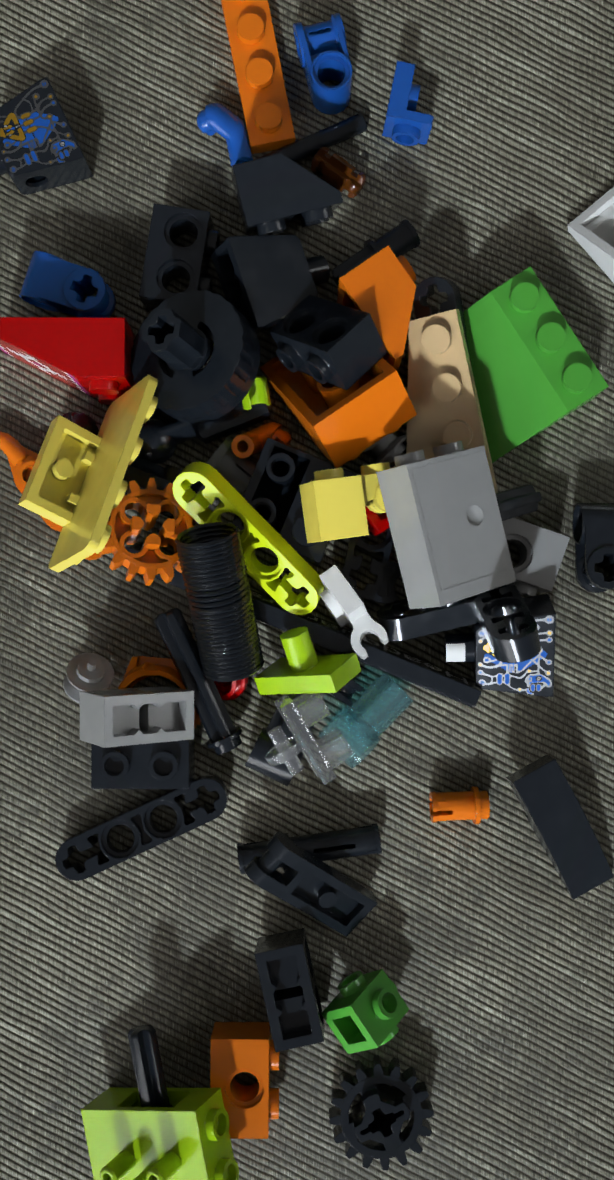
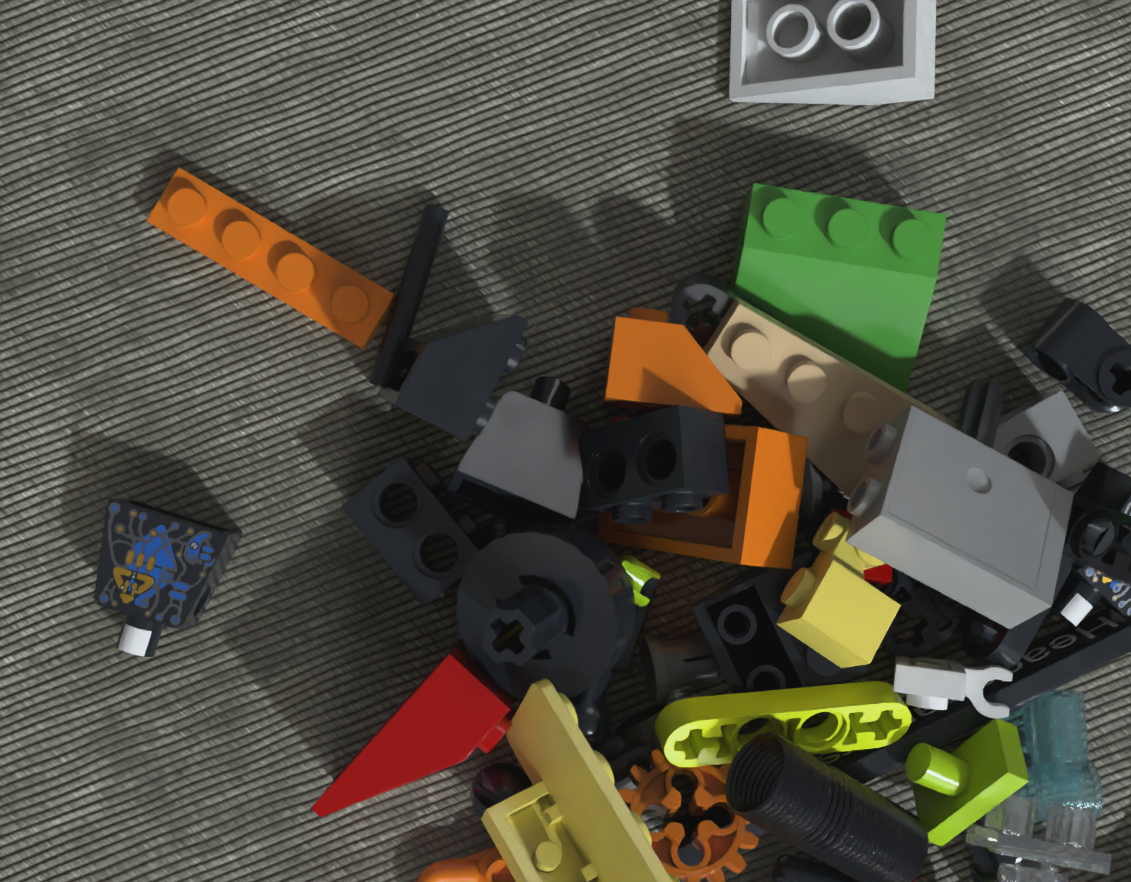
camera: 50 degrees left, 0 degrees up
blue piece [19,251,116,318] -> none
blue arm [197,103,253,166] -> none
orange arm [231,422,292,458] -> none
blue piece [293,13,352,115] -> none
reddish brown piece [311,147,366,198] -> none
black axle [332,219,420,286] -> none
blue bracket [382,61,434,146] -> none

